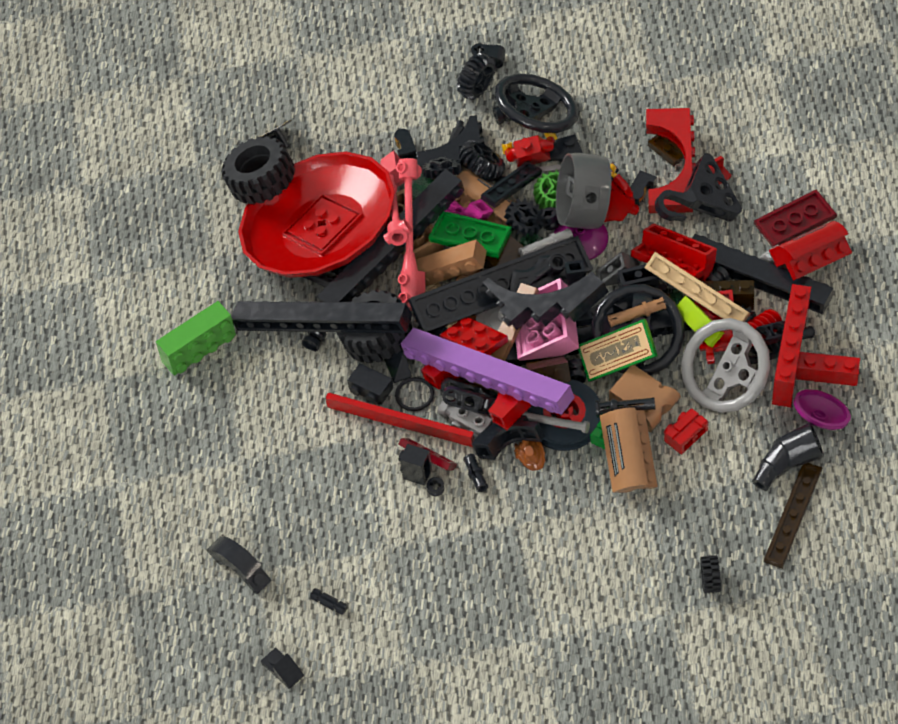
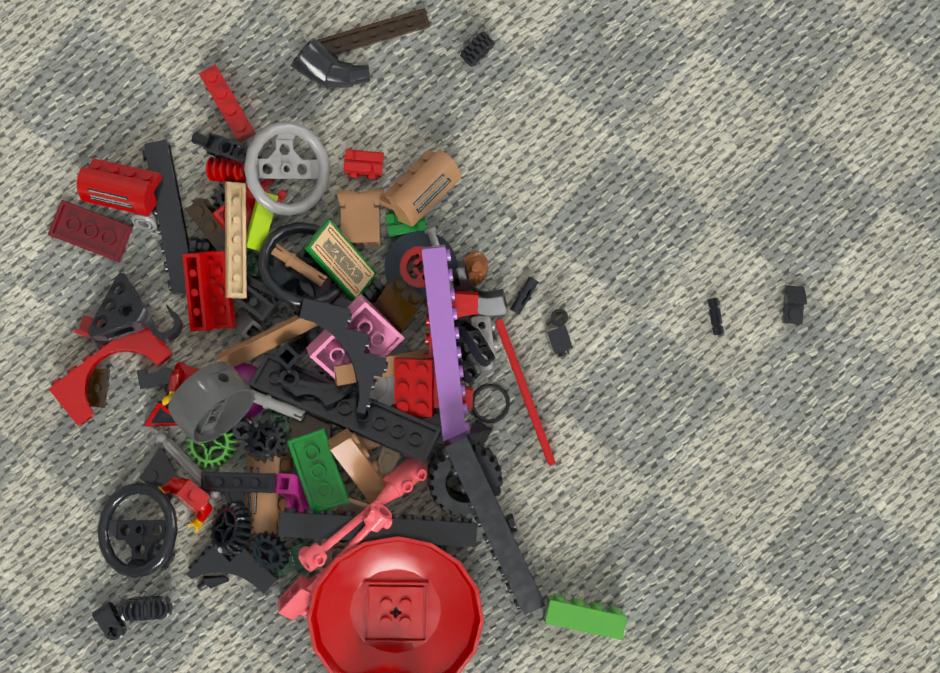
camera: 140 degrees left, 30 degrees up
black arch [206,536,272,594] -> none
black brick [347,363,394,405] -> none
black leg [394,129,417,159] -> none
dark red tile [398,438,457,471] -> none
black pin [595,397,656,418] -> none
red arch [772,284,811,408] -> none
magenta dish [794,389,851,430] -> none
none -> medium nougat tile [216,315,318,368]

